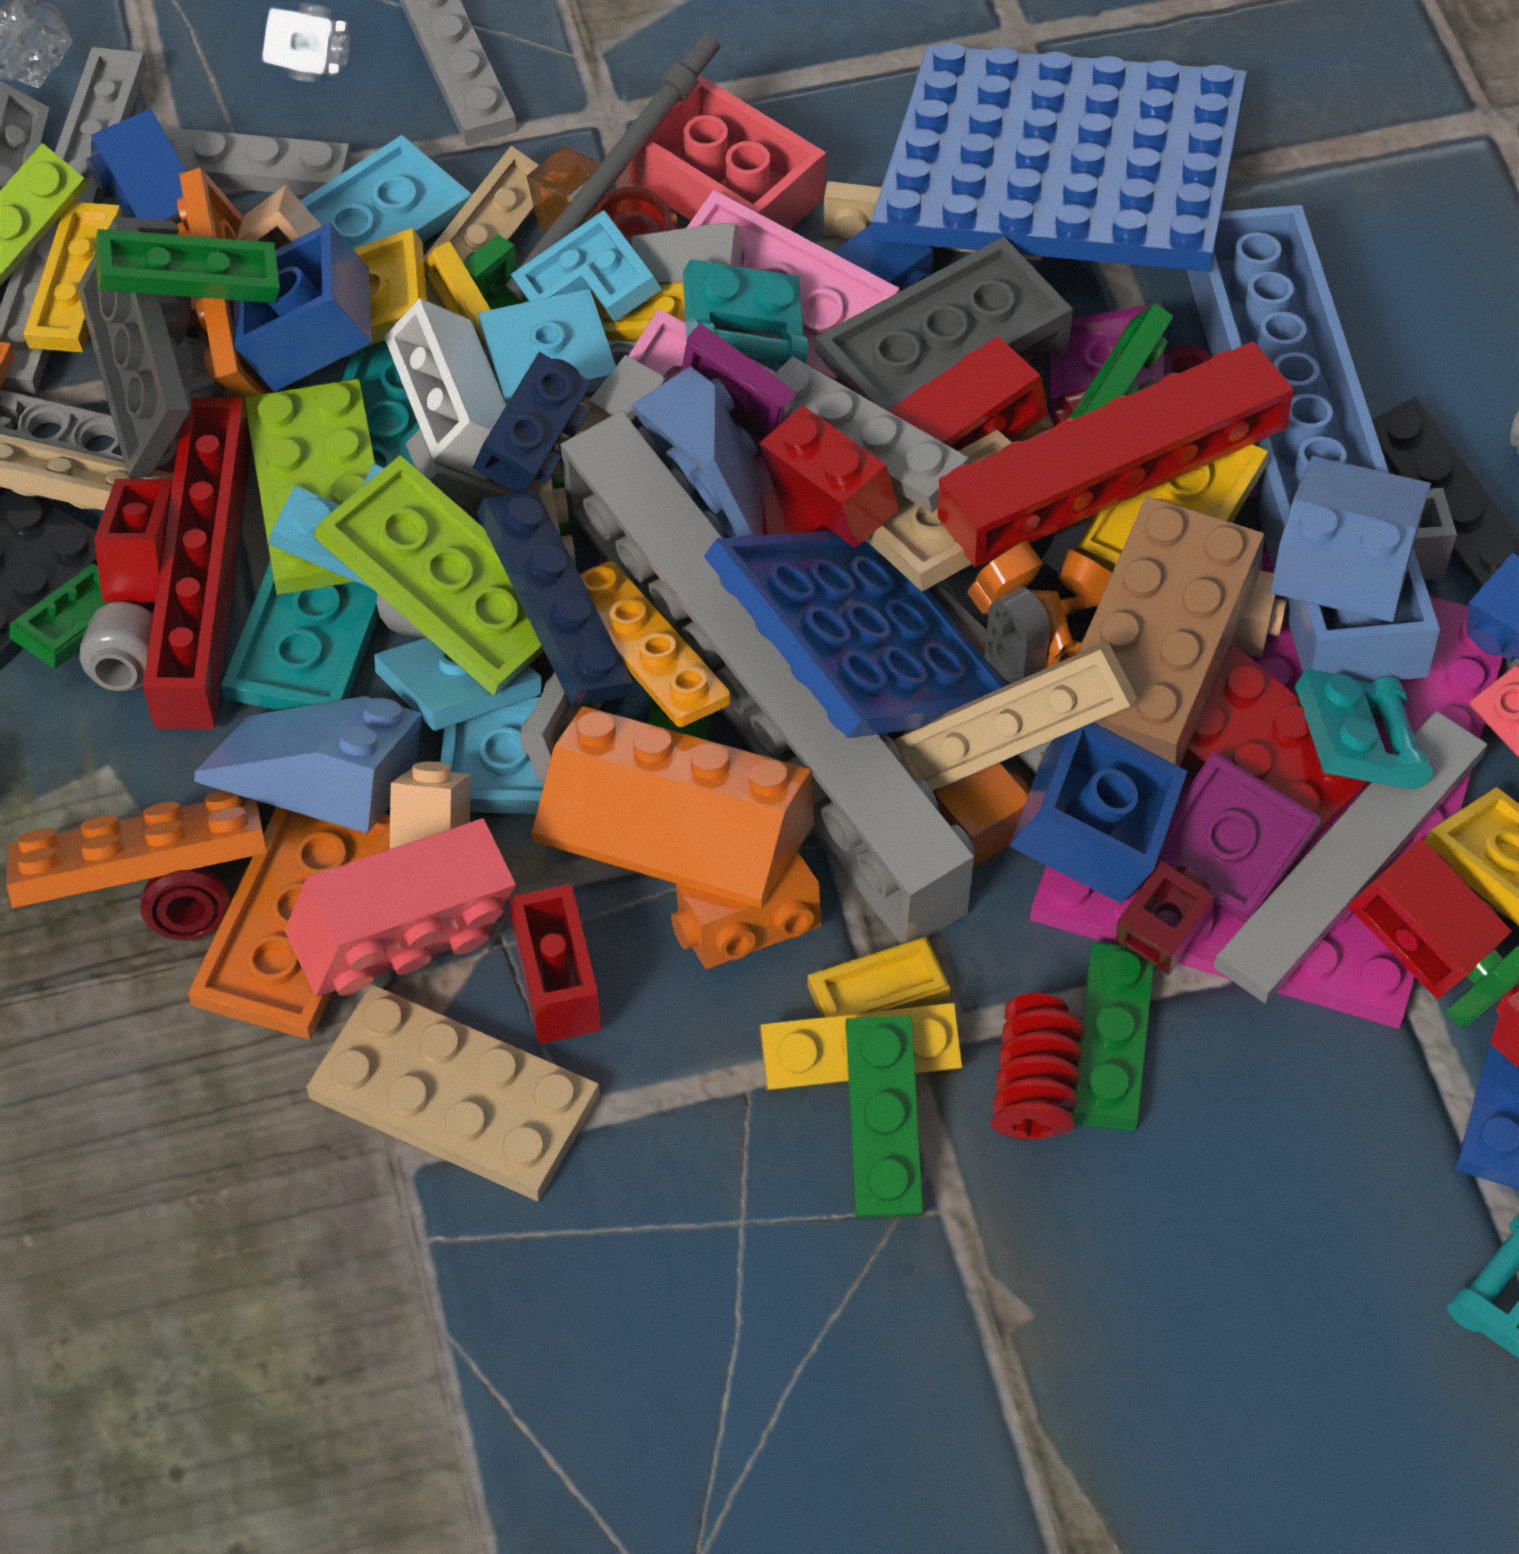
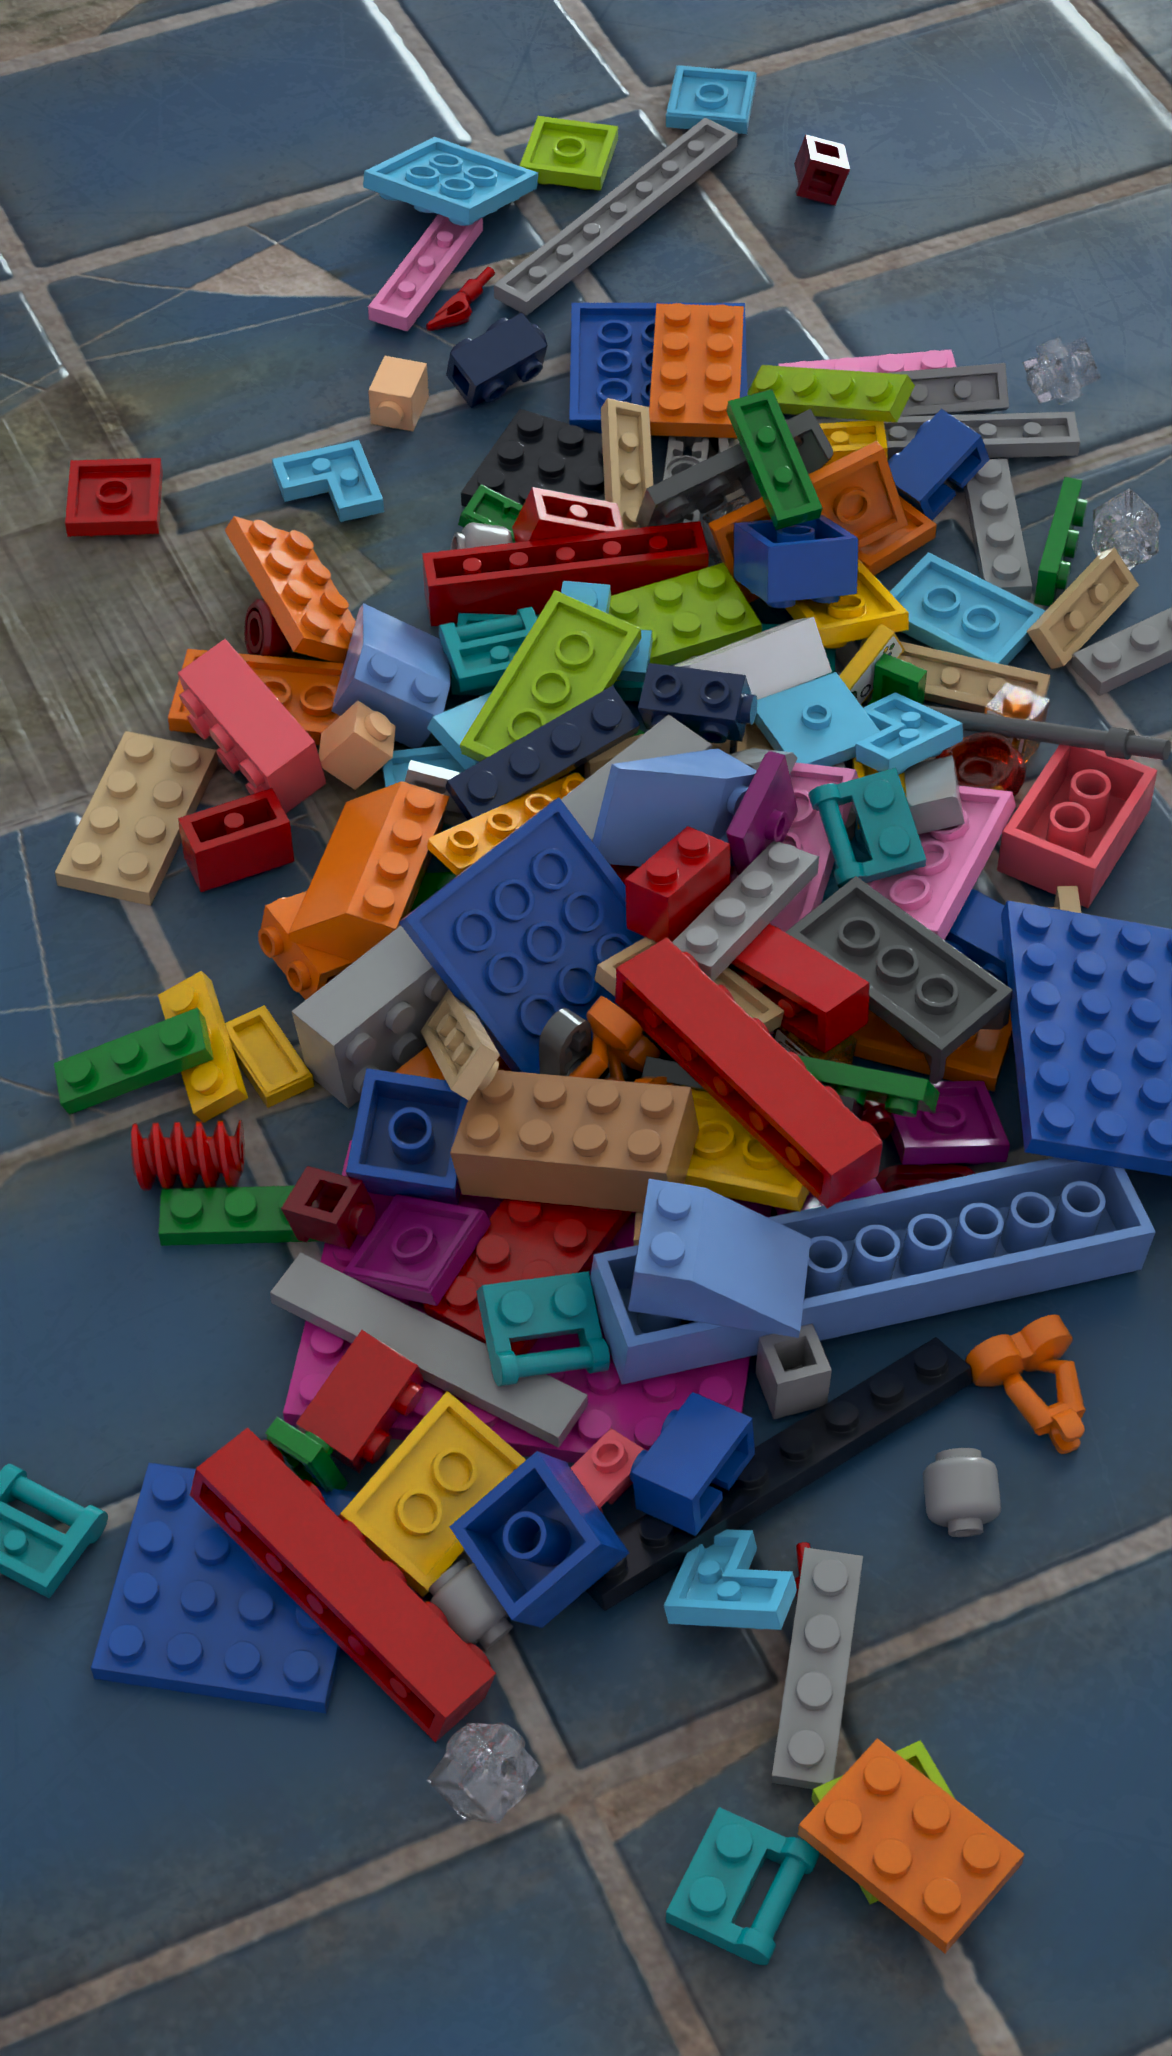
camera: 80 degrees right, 5 degrees down
light nougat brick [236,185,322,250] -> none
none -> teal plate [439,606,537,692]
none -> orange piece [965,1314,1086,1454]
none -> tan plate [1026,547,1139,669]
none -> green plate [1034,477,1088,607]

